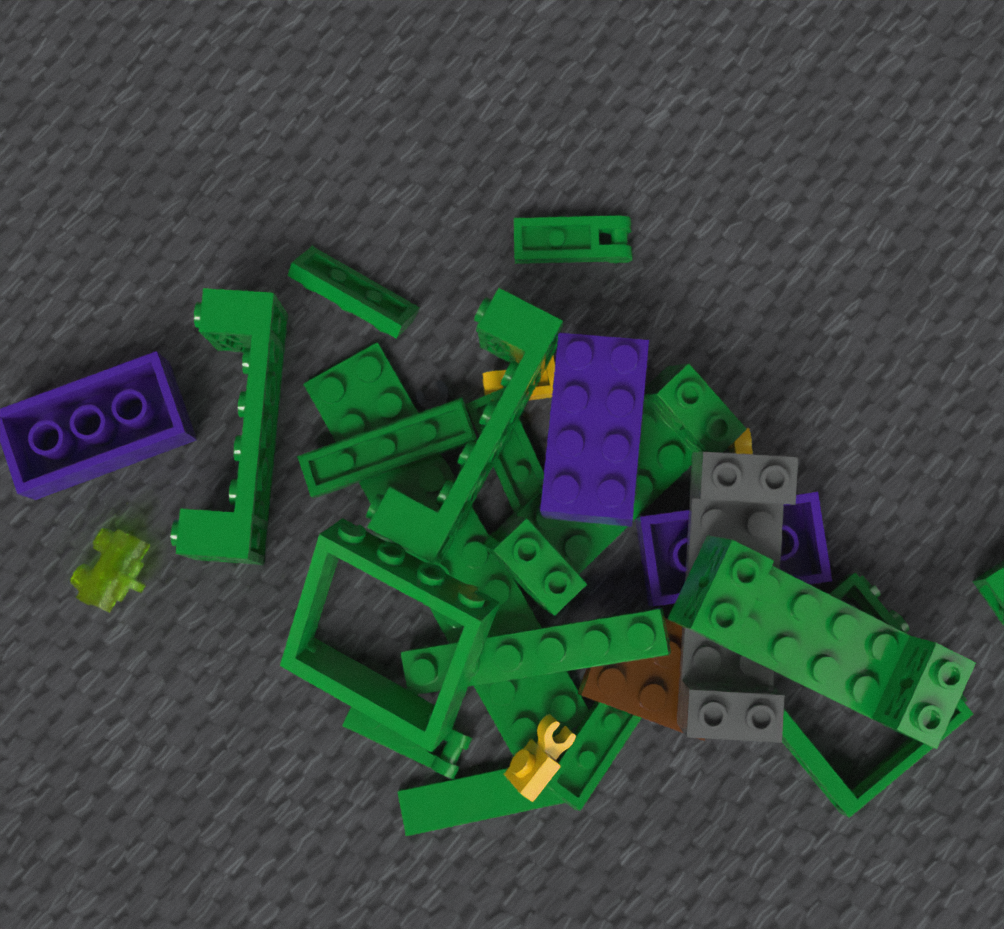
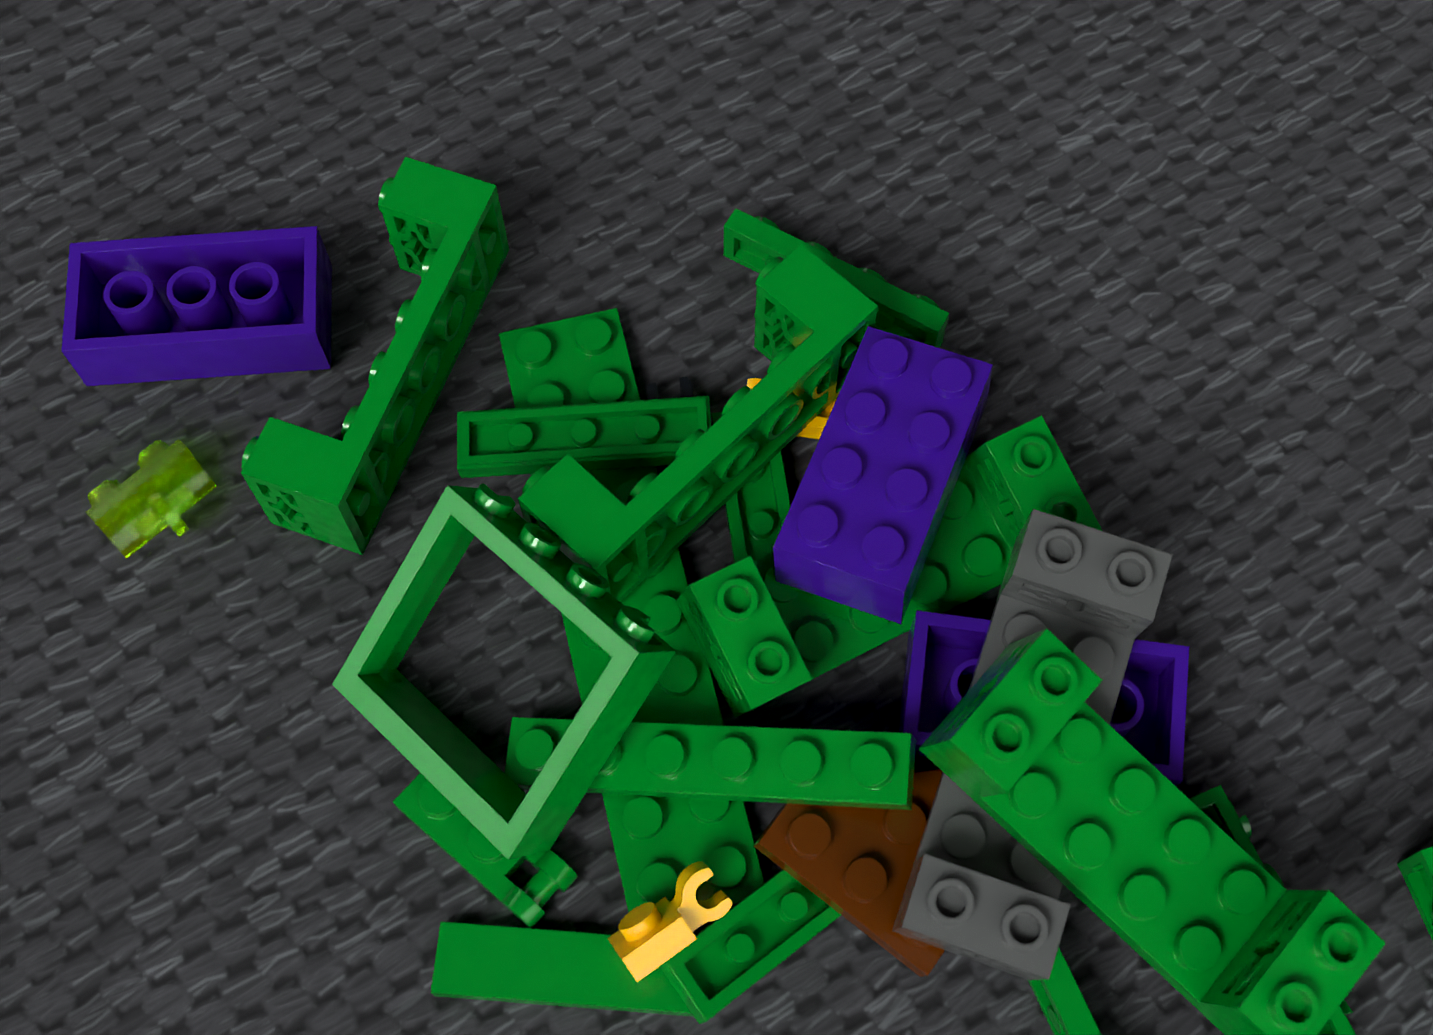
camera: 10 degrees right, 15 degrees down
green plate [287,246,420,339] -> none
green plate [514,216,633,264] -> none
none -> green plate [723,208,950,348]

